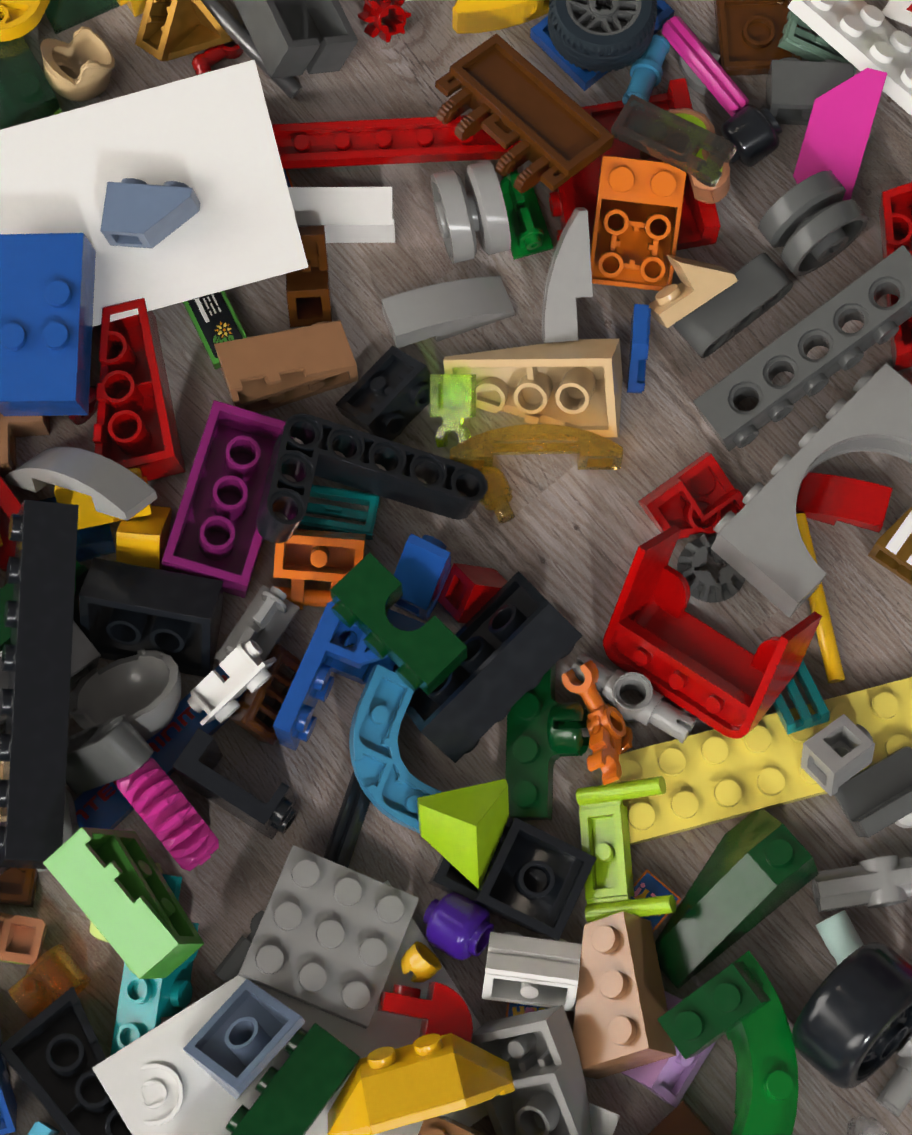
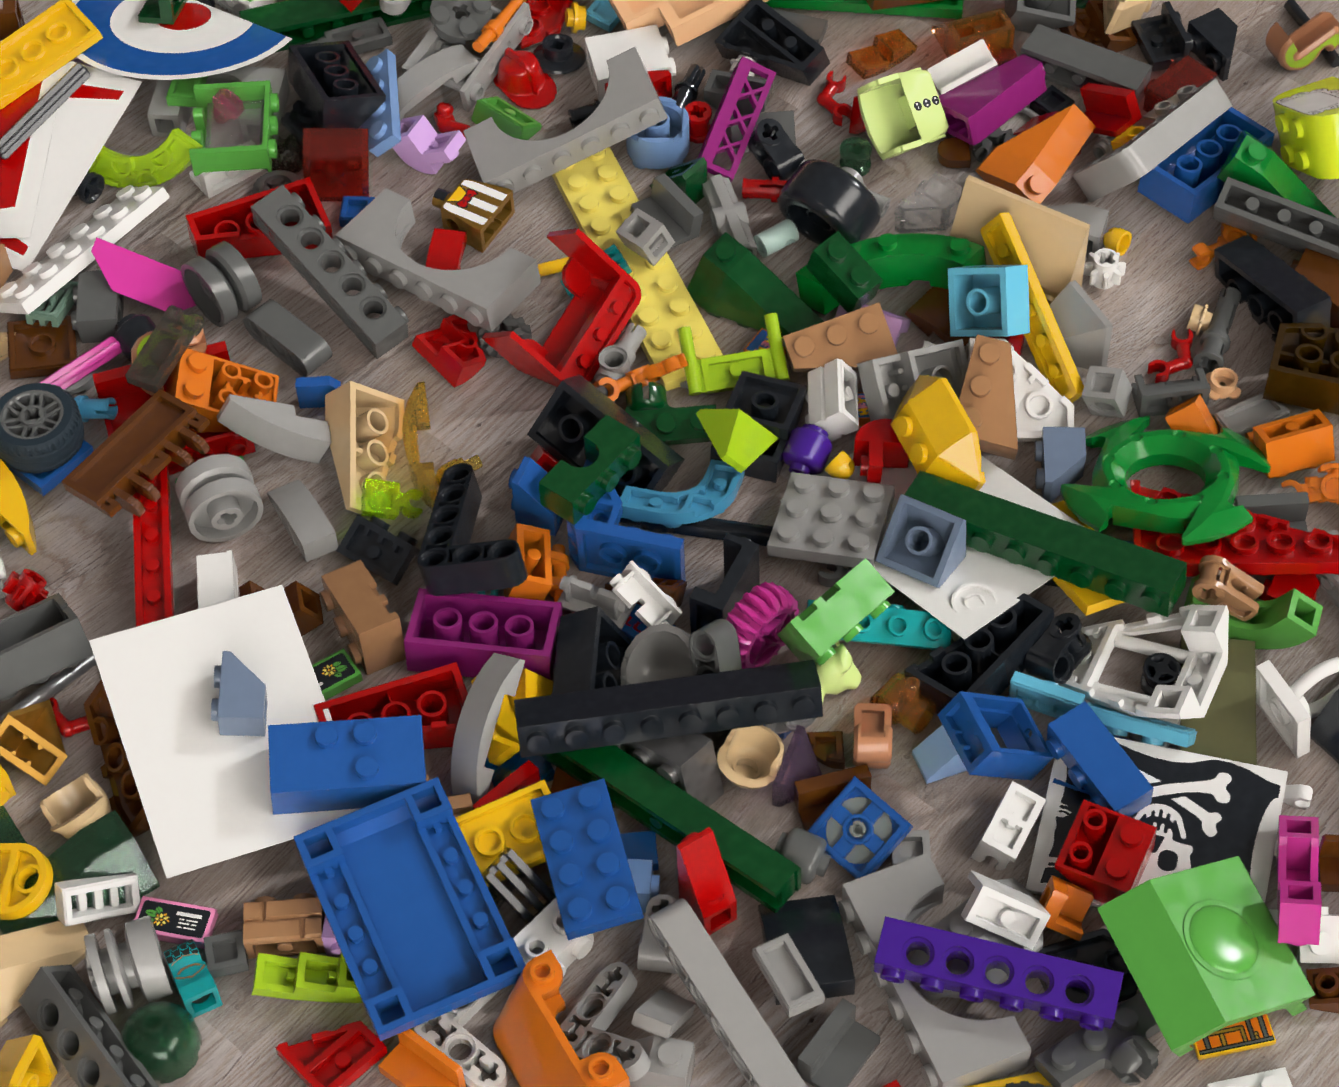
camera: 95 degrees left, 20 degrees down
tan slope [648,255,738,328] -> none

